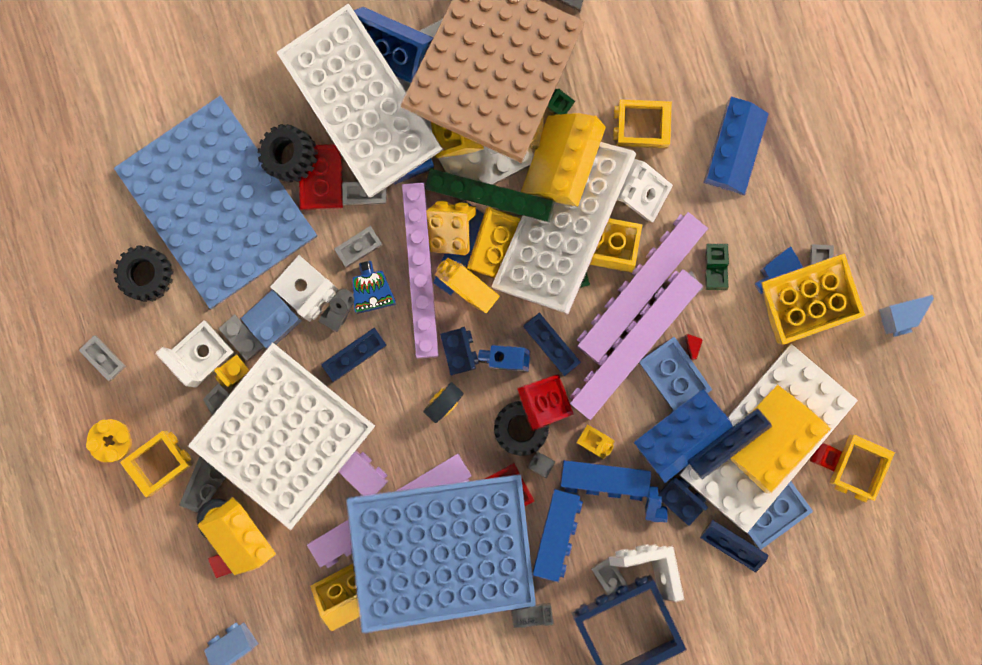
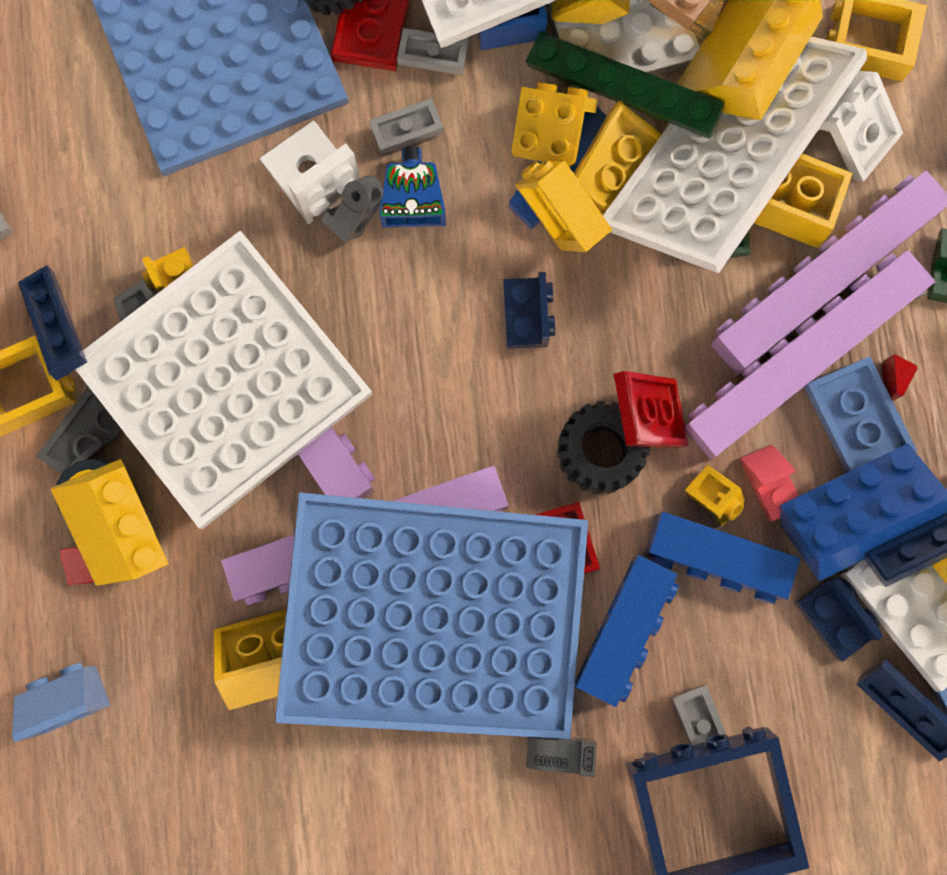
camera: 10 degrees right, 5 degrees down
black tyre [114,245,174,302] -> none
white bracket [156,320,235,388] -> none
light grey plate [219,314,264,361] -> none
medium blue slope [241,289,302,349] -> none
dark blue plate [321,327,387,382] -> none
lavender brick [402,183,439,359] -> none
black wheel [423,382,464,423] -> none
blue torso [478,345,531,372] -> none
dark blue plate [523,312,581,376] -> none
dark grey leg [527,451,556,478] -> none
white bracket [609,544,684,601] -> none
blue bracket [645,486,668,523] -> none
none -> dark blue tile [18,265,87,381]
none -> coral slope [739,445,799,522]

